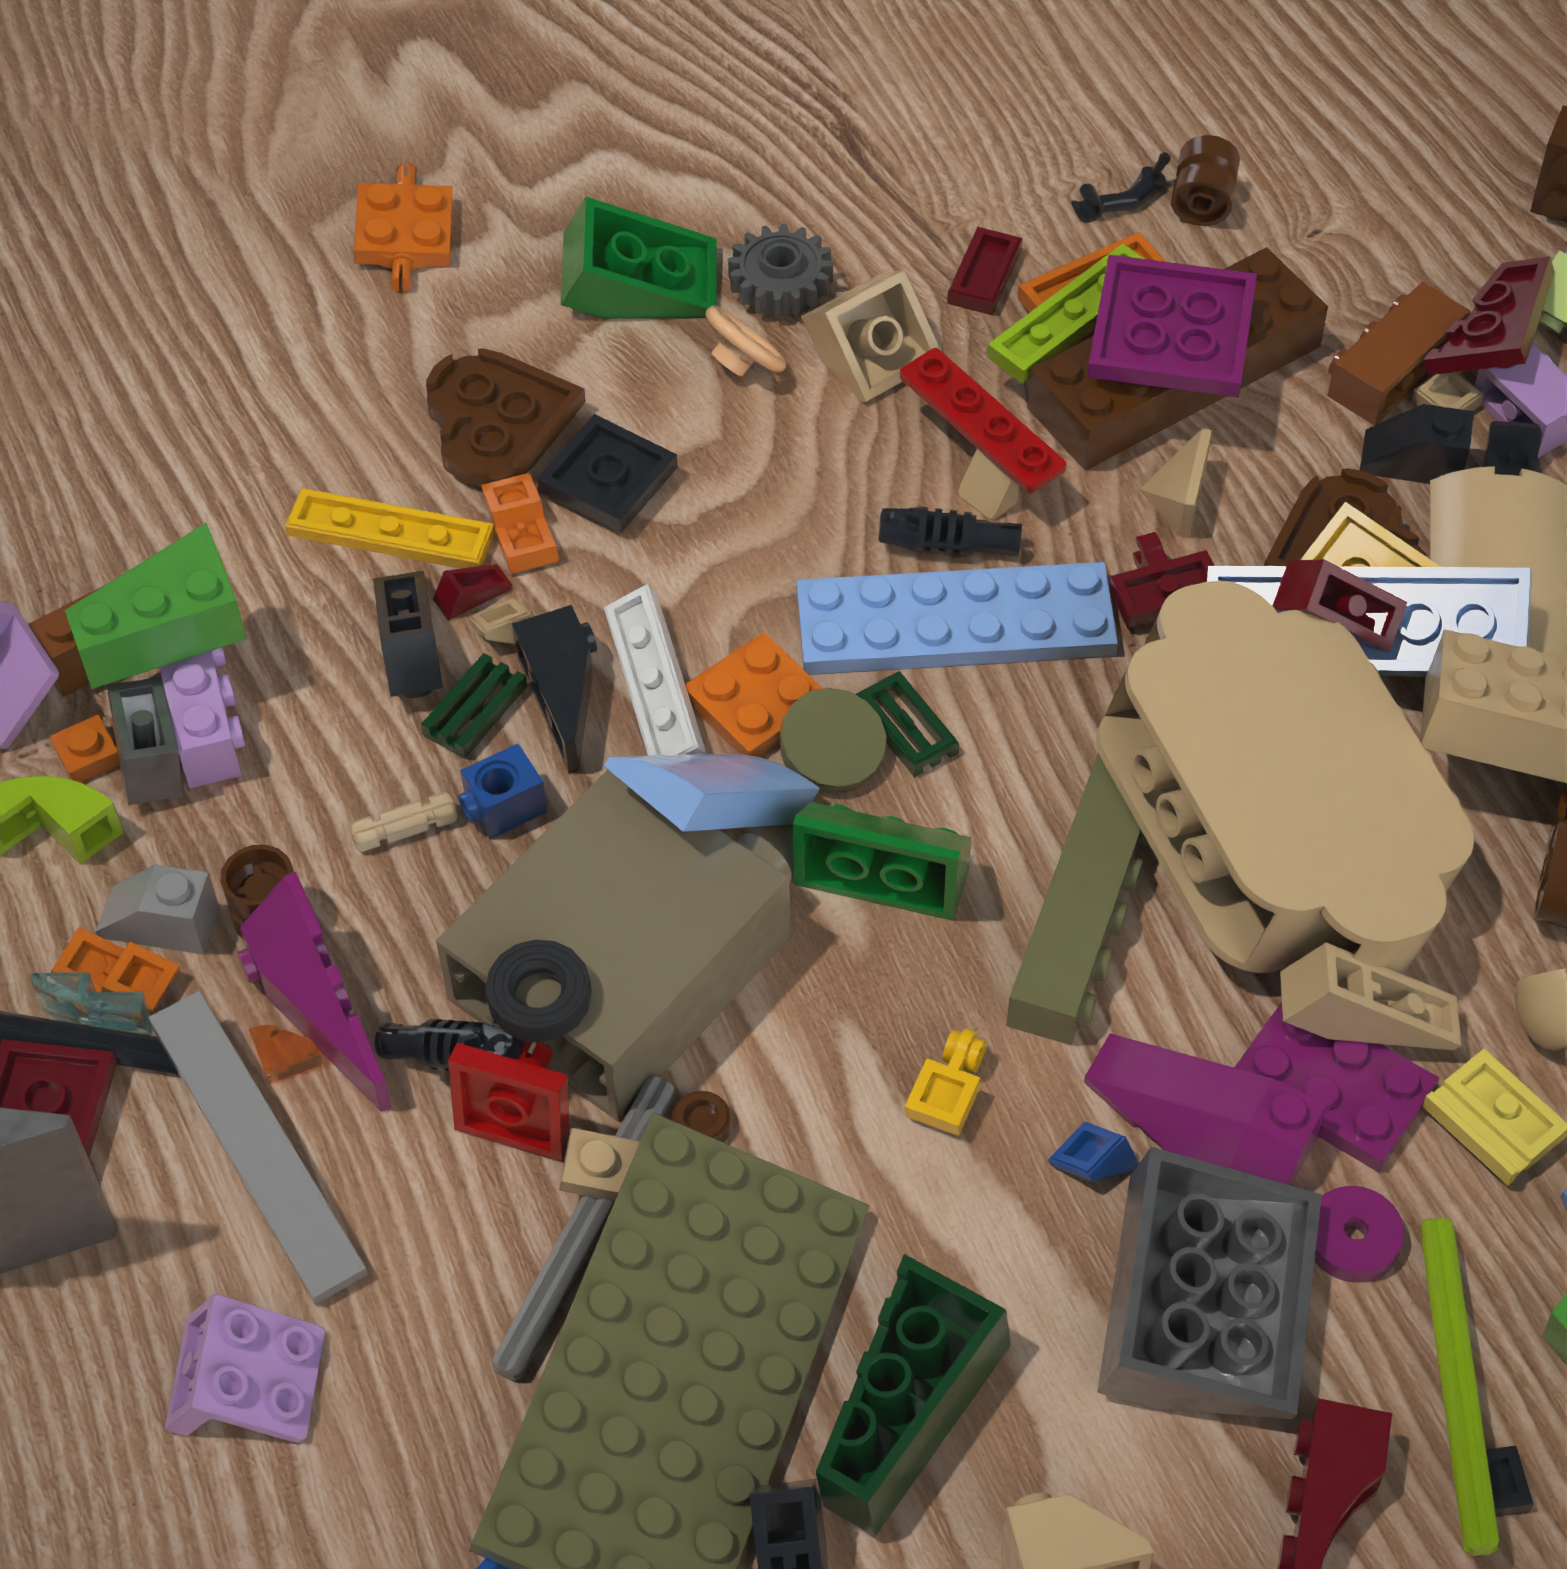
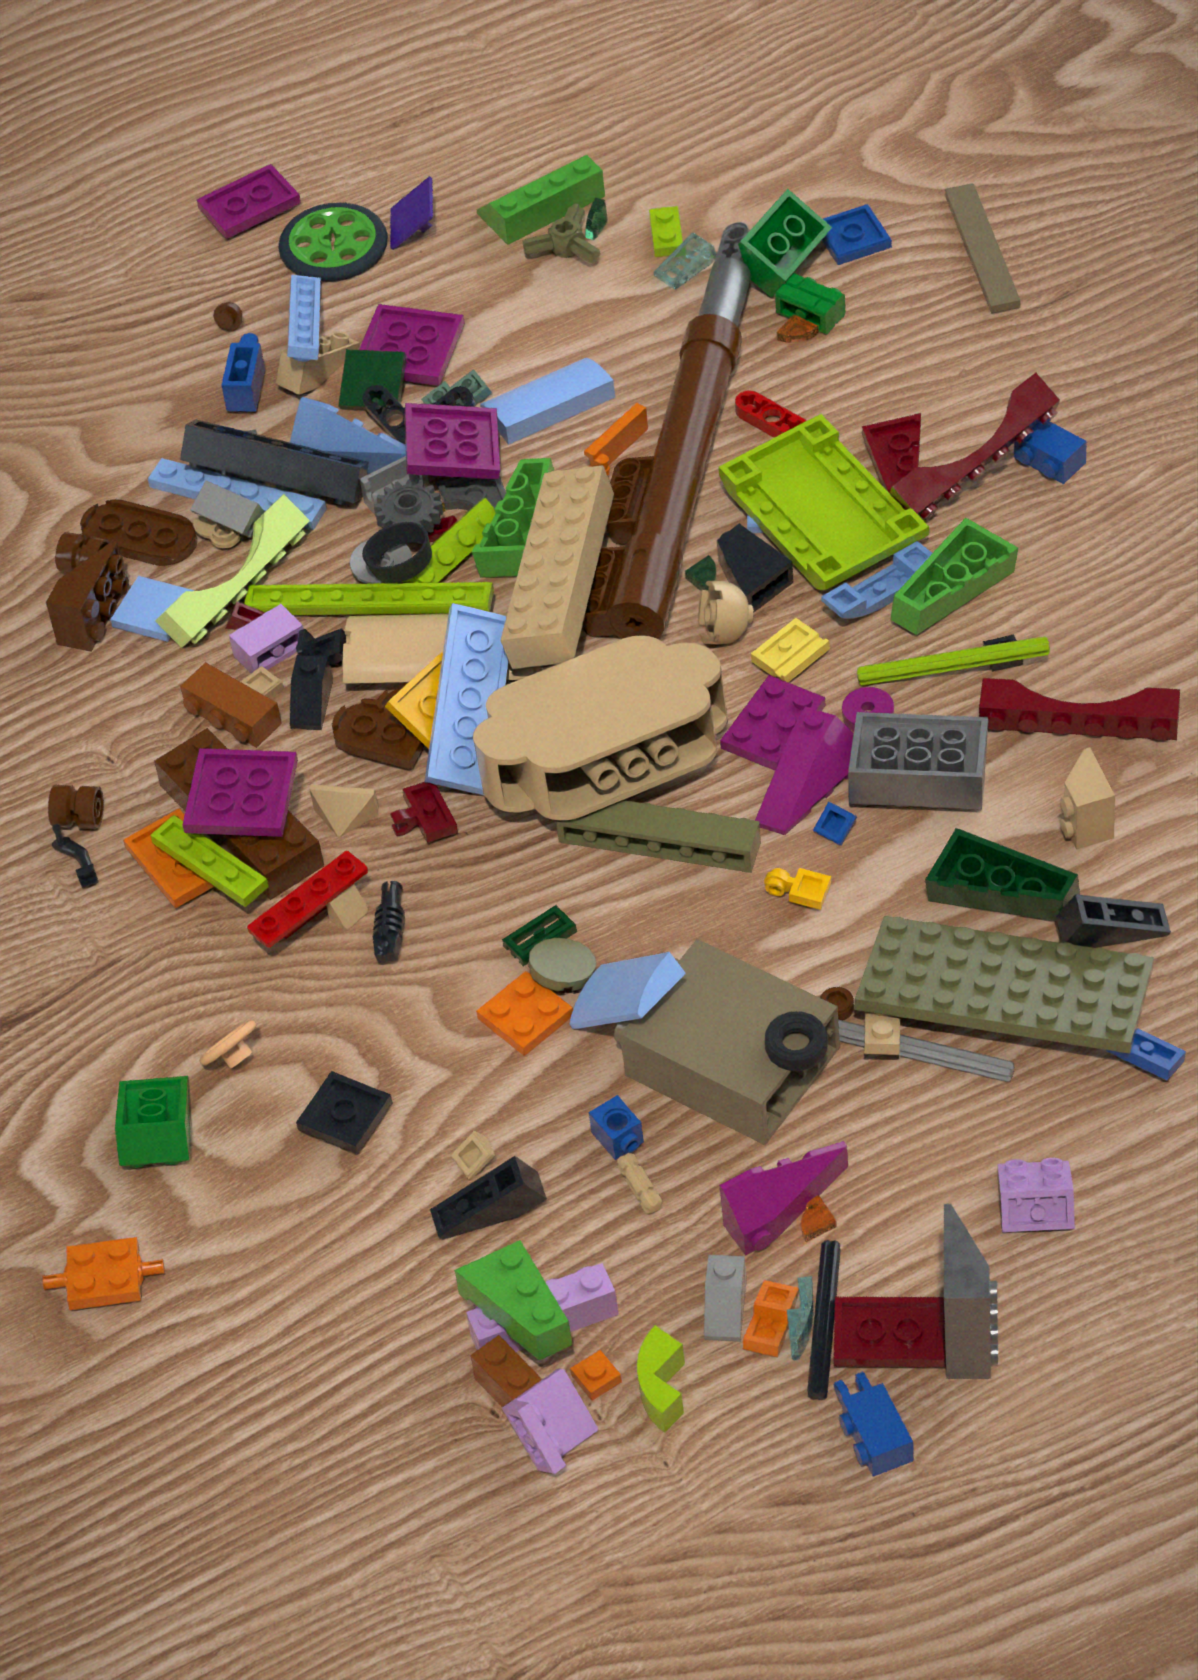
camera: 90 degrees left, 5 degrees down
flat silver slope [107,677,183,805] -> none
light grey tile [148,990,368,1305] -> none
reddish brown wheel [220,845,294,940] -> none
yellow tile [285,488,495,569] -> none
black hinge [375,1019,525,1071] -> none
dark green tile [421,653,527,758] -> none
reddish brown plate [426,348,586,487] -> none
dark red piece [433,564,513,621] -> none
red tile [448,1041,570,1162] -> none
orange slope [481,473,559,574] -> none
black slope [512,605,597,774] -> none
white tile [604,584,707,756] -> none
dark grey gear [728,224,833,317] -> none
green slope [793,802,971,921] -> none
light blue plate [797,562,1118,675] -> none
tan slope [801,270,941,402] -> none
dark red tile [947,227,1023,315] -> none
dark red slope [1272,559,1408,652] -> none
tan slope [1280,943,1462,1050] -> none
dark red wing [1424,256,1555,375] -> none

